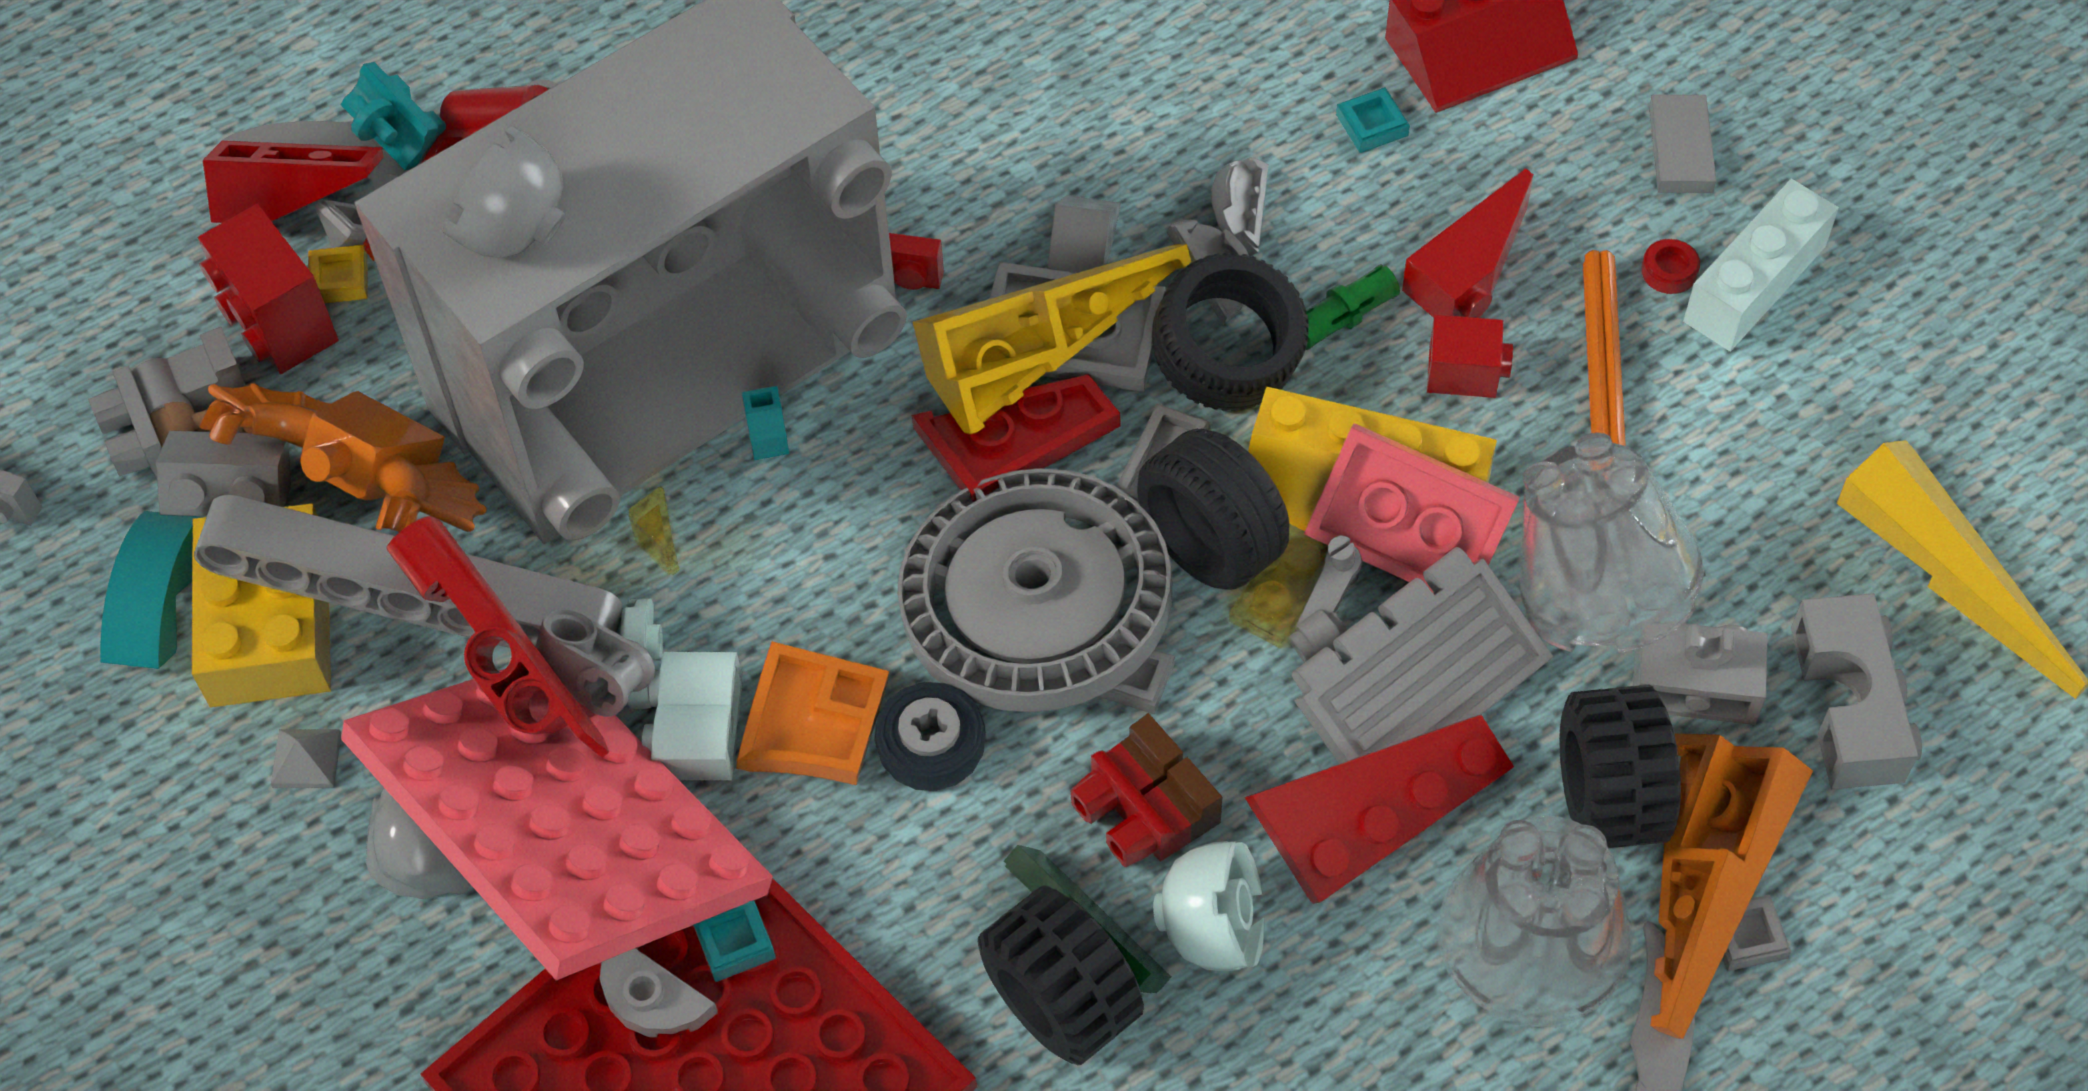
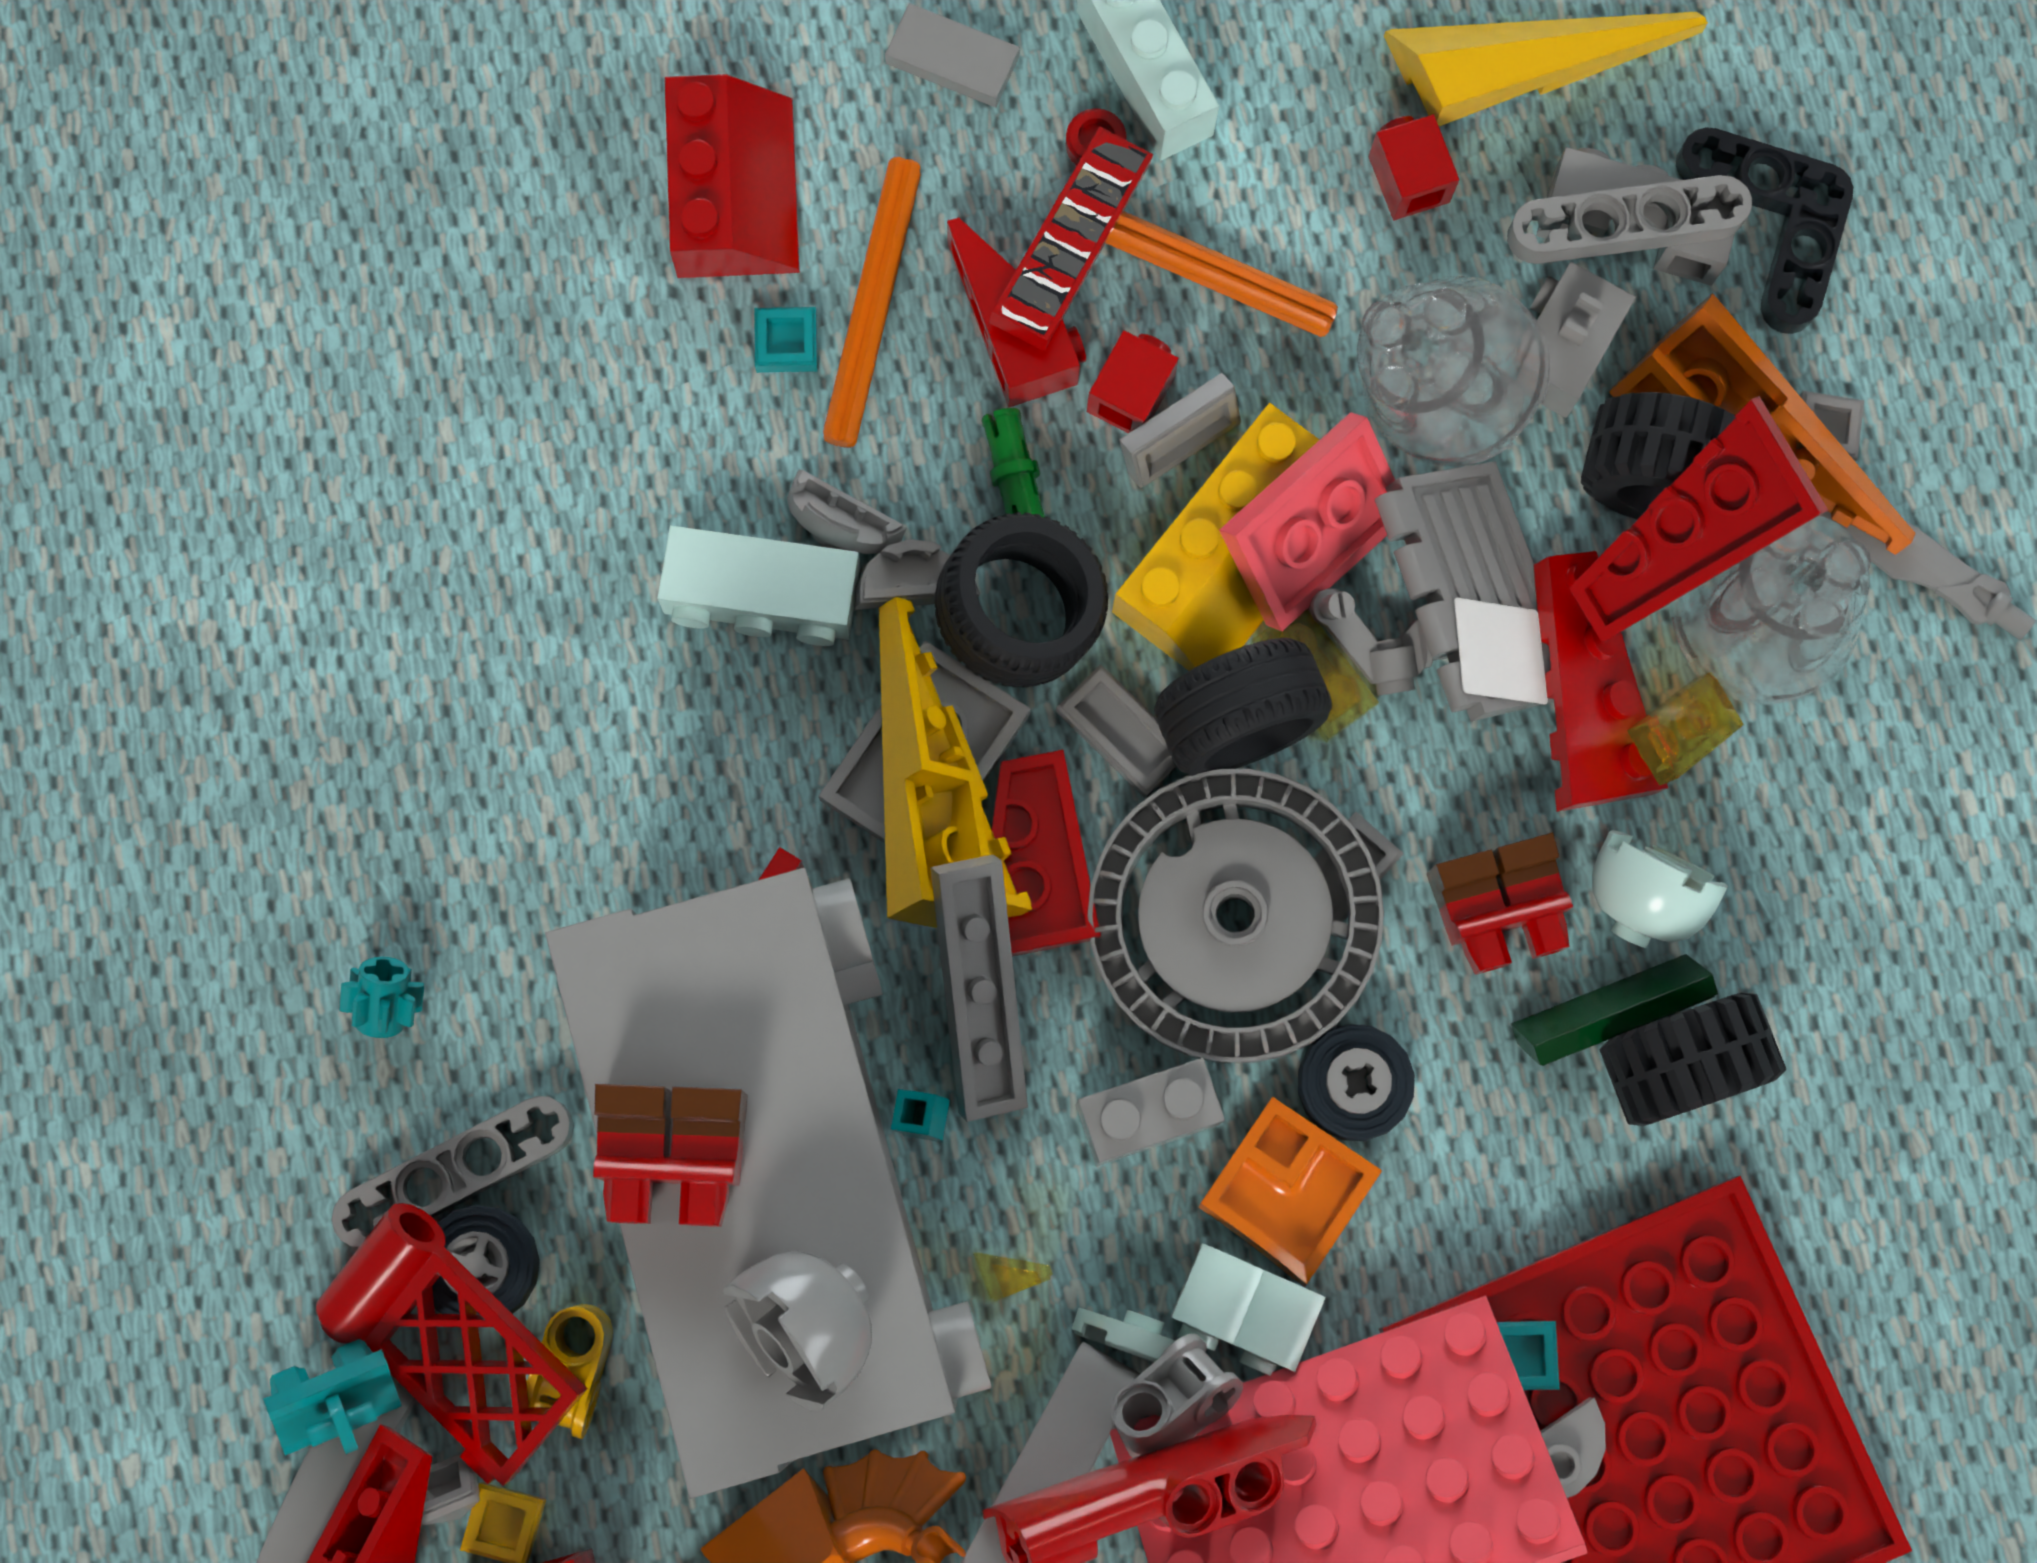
camera: 75 degrees left, 20 degrees up
light grey slope [1047,195,1121,273] -> none
none -> red hips [593,1084,748,1227]
none -> light aqua brick [657,525,861,646]
none -> orange axle [823,157,921,448]
none -> light grey plate [930,854,1028,1122]
none -> tile [989,126,1154,351]
none -> light grey brick [1076,1058,1225,1167]
none -> light grey tile [1119,373,1241,488]
none -> red brick [1368,114,1460,221]
none -> white sticker [1454,598,1548,704]
none -> light grey beam [1507,175,1752,264]
none -> red wing [1569,396,1828,643]
none -> clear yellow plate [1627,671,1744,786]
none -> black beam [1676,127,1854,334]

